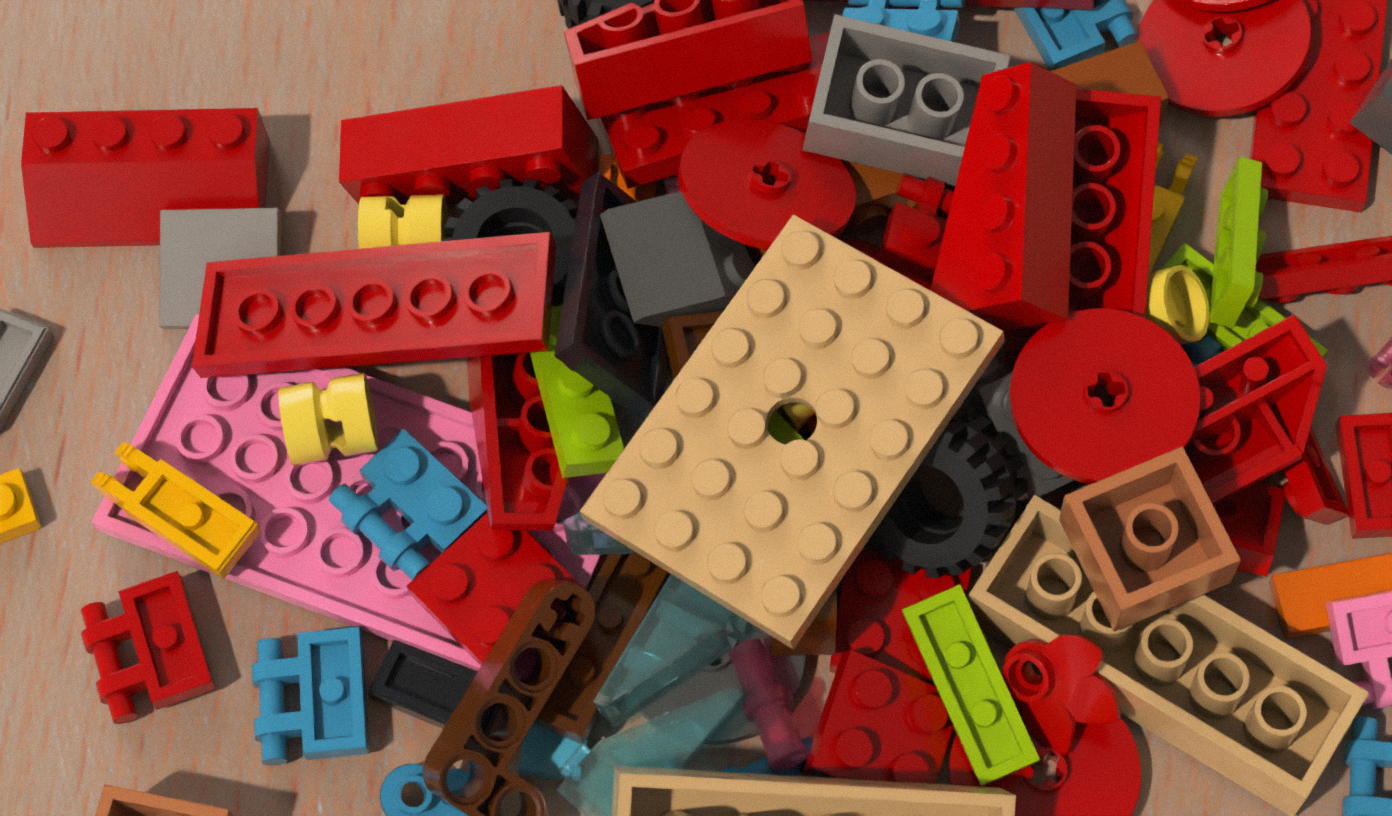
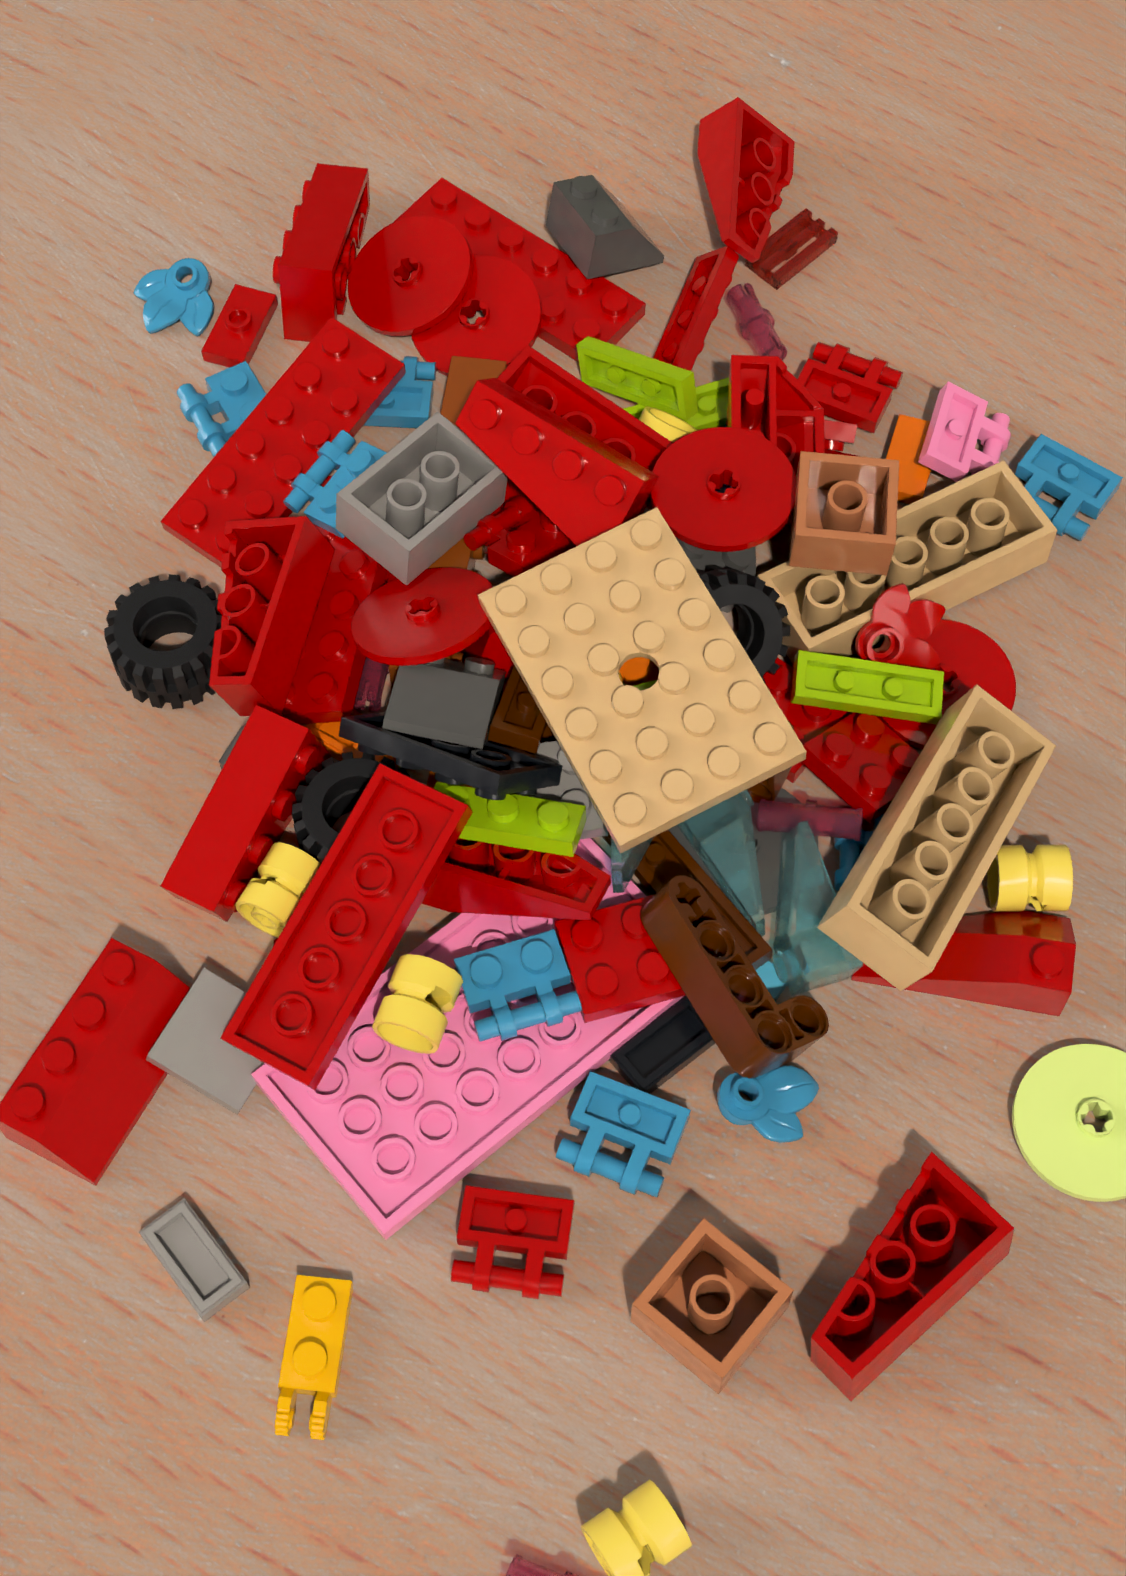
camera: 65 degrees left, 5 degrees down
yellow hinge [91,442,262,580] -> none

